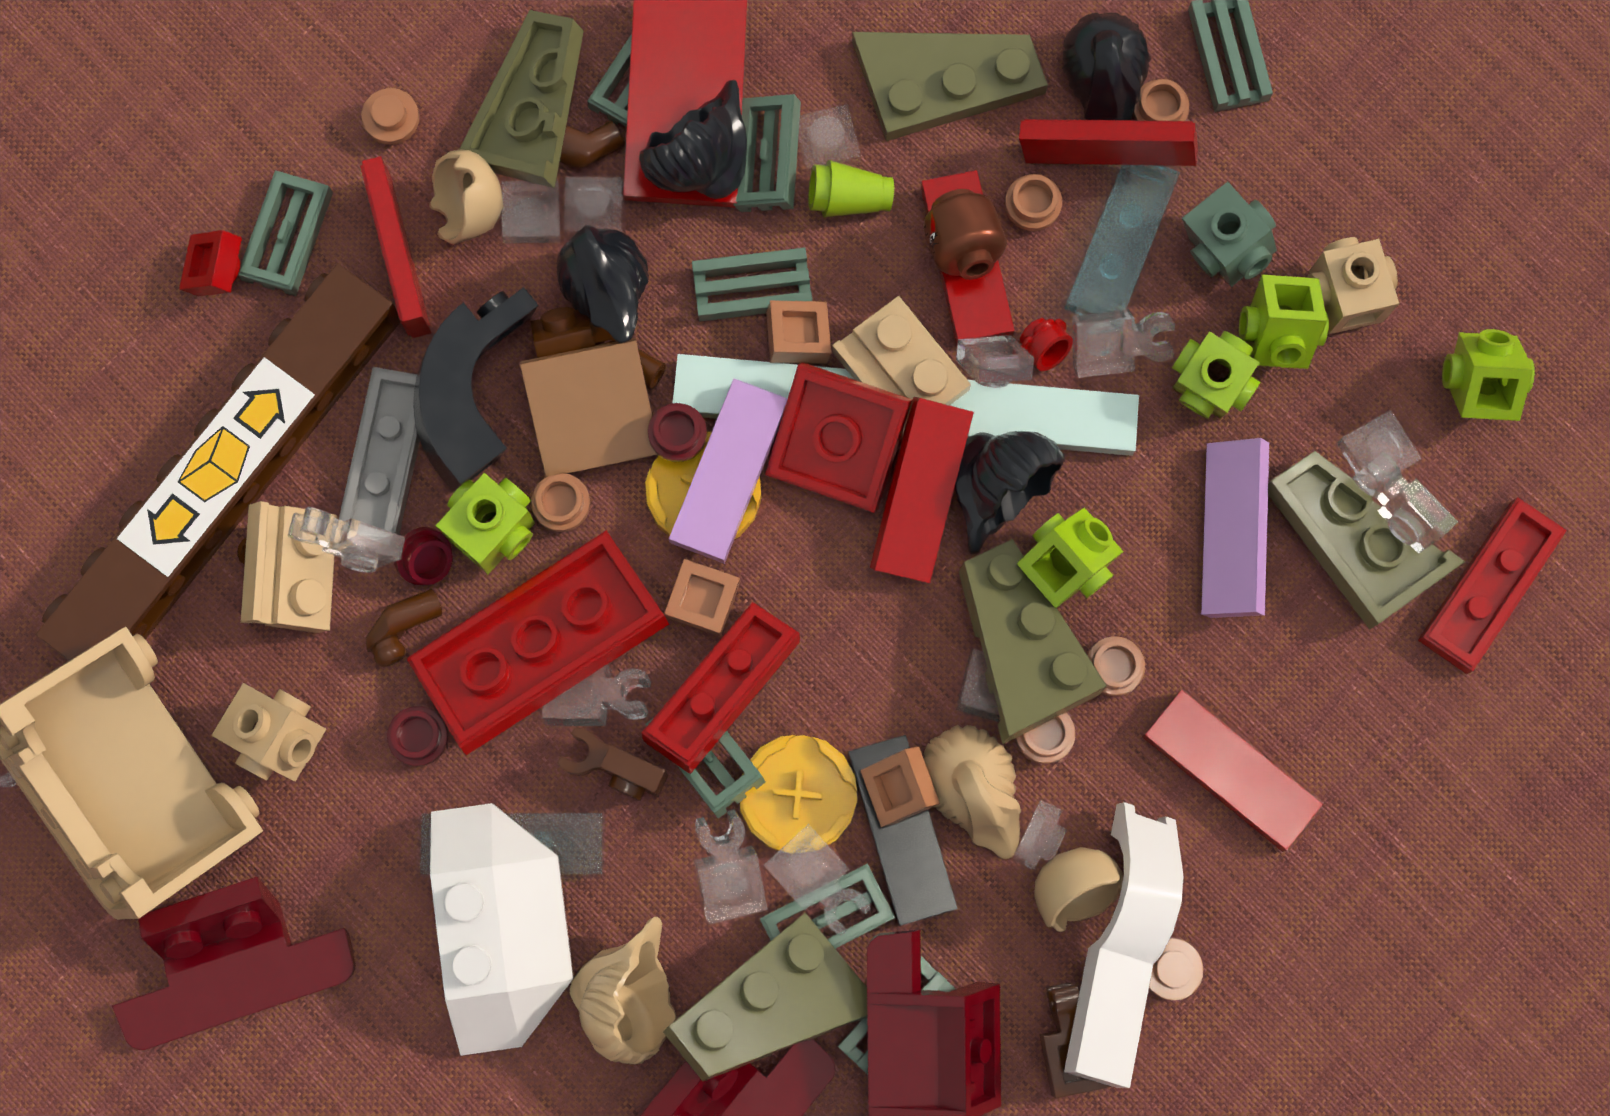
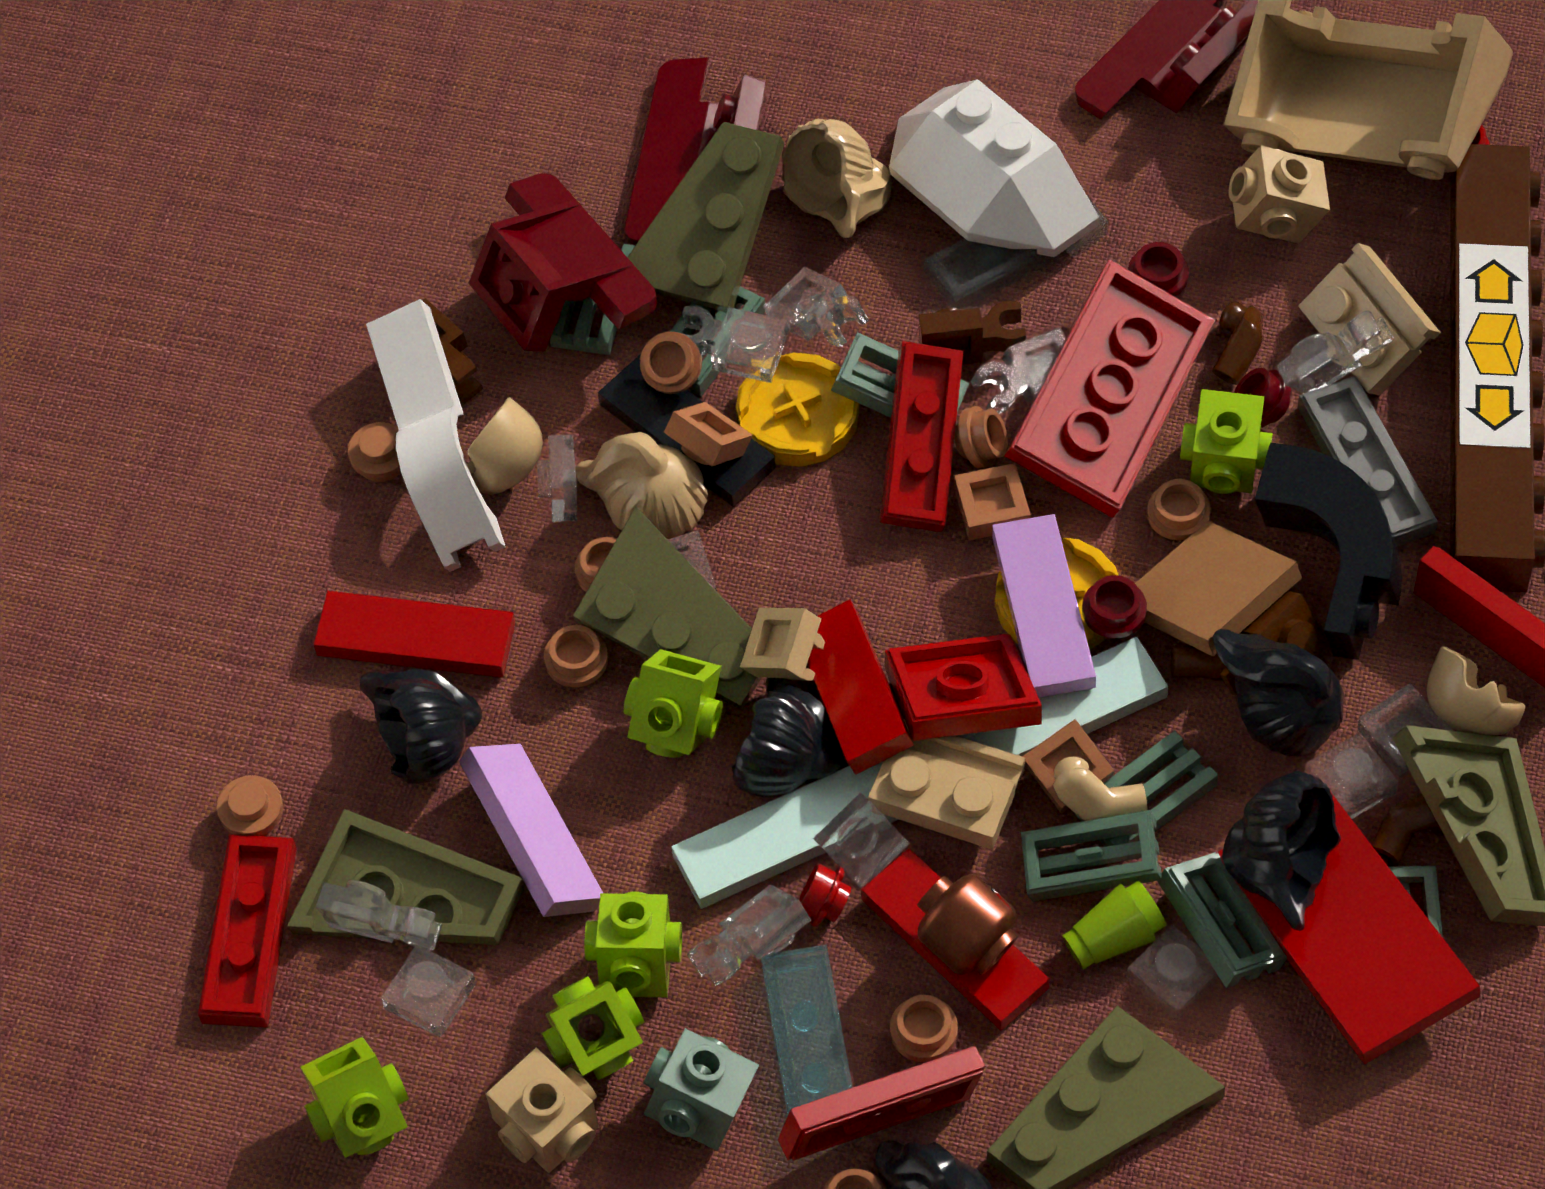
camera: 155 degrees right, 20 degrees down
none -> nougat plate [217,775,283,836]
none -> black hair [360,669,482,784]
none -> nougat plate [640,332,702,394]
none -> tan tile [740,608,825,681]
none -> nougat plate [954,406,1008,469]
none -> sand green tile [1021,810,1162,902]
none -> tan arm [1053,757,1147,821]

